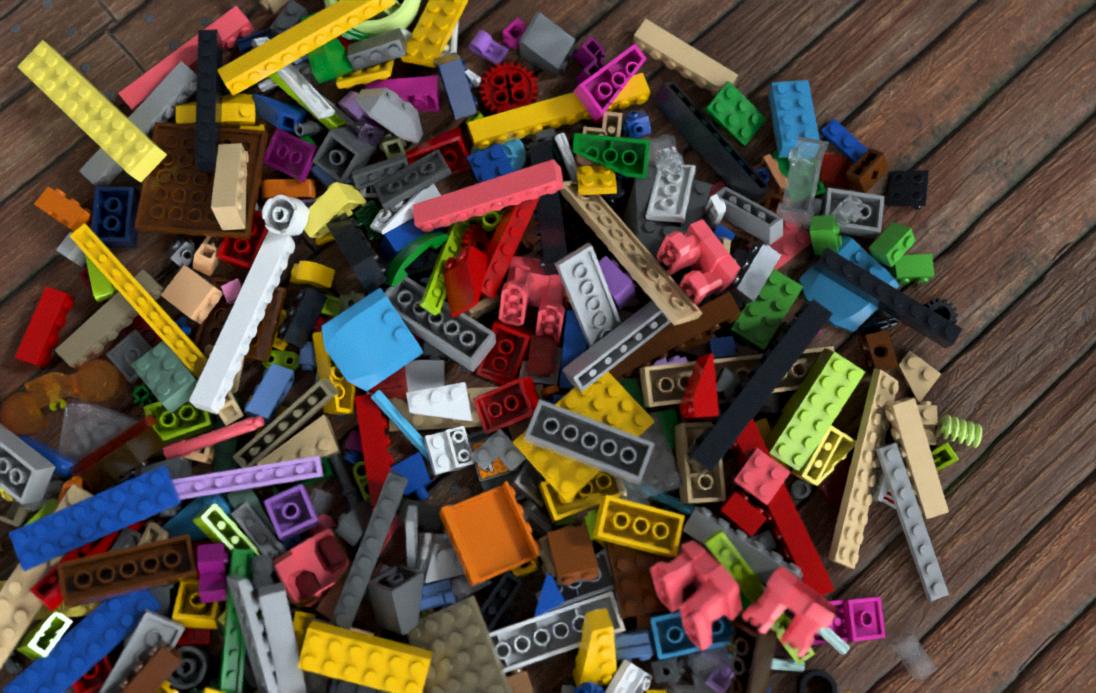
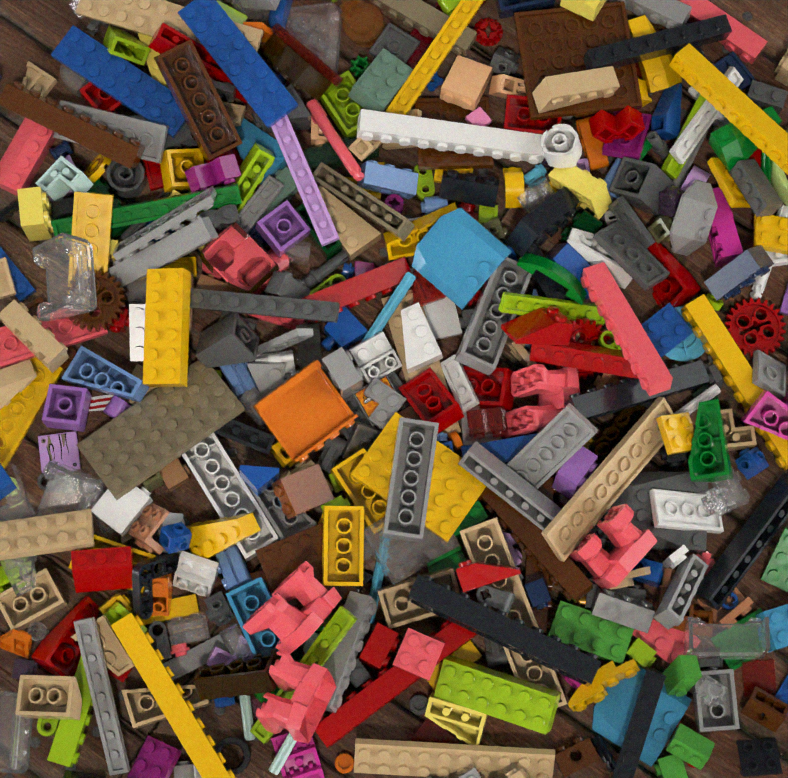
camera: 75 degrees right, 0 degrees up
none -> light grey brick [322,347,364,400]
none -> orange tile [335,753,354,774]
none -> magenta wheel [385,194,404,214]
none -> white plate [440,354,480,413]
none -> red gear [474,17,503,46]
none -> clear brick [517,177,555,213]
none -> medium azure pin [524,163,547,186]
none -> yellow slope [568,658,641,712]
none -> red brick [589,105,645,144]
none -> lime brick [625,638,657,668]
none -> light grey tile [752,350,786,399]

